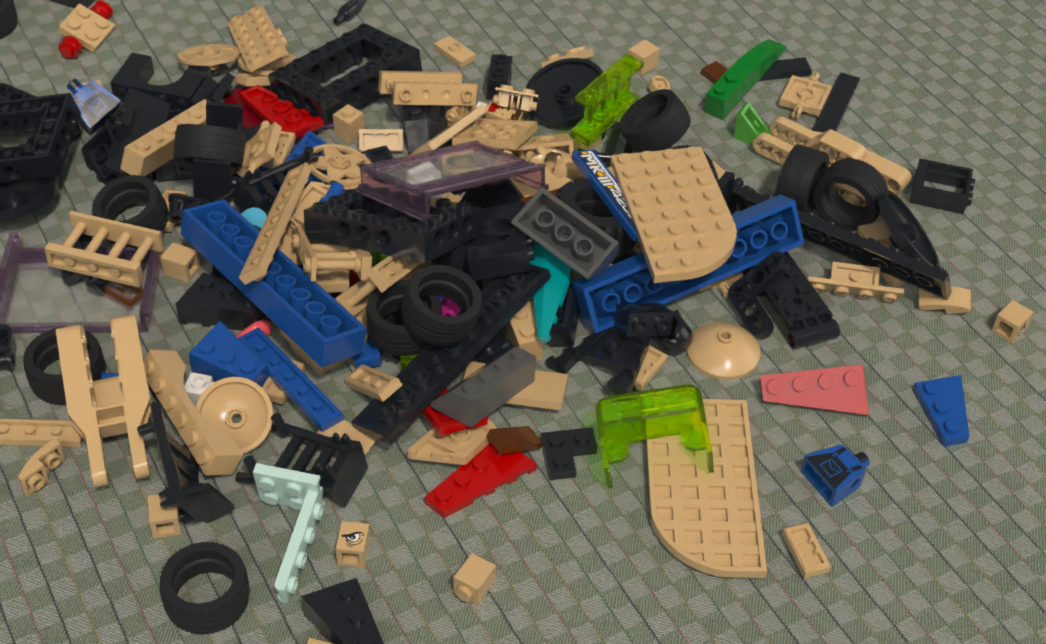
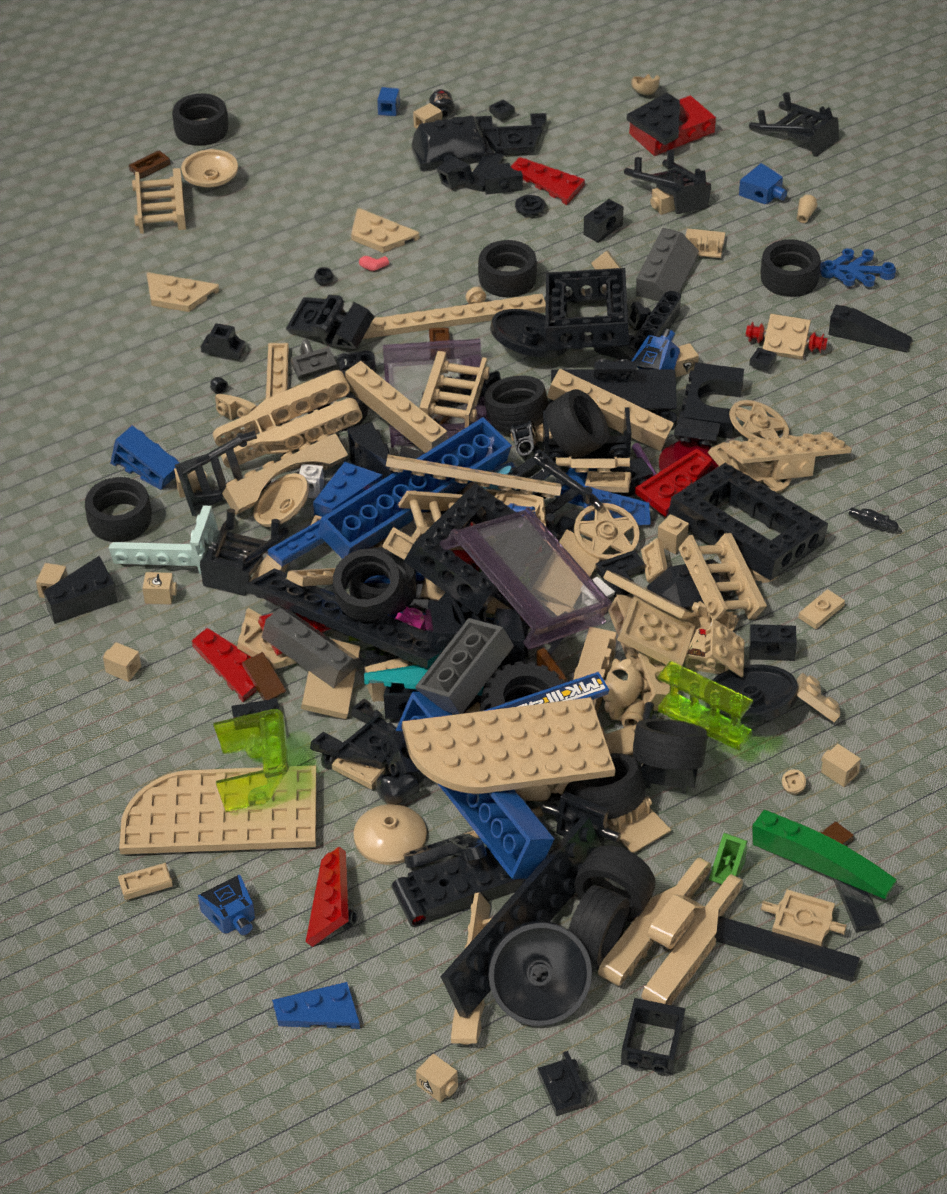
camera: 90 degrees right, 0 degrees up
none -> blue wedge [110,425,179,490]
none -> tan brick [345,361,447,453]
none -> black slope [348,422,394,479]
none -> black bracket [538,1051,589,1116]
none -> black plate [749,347,777,372]

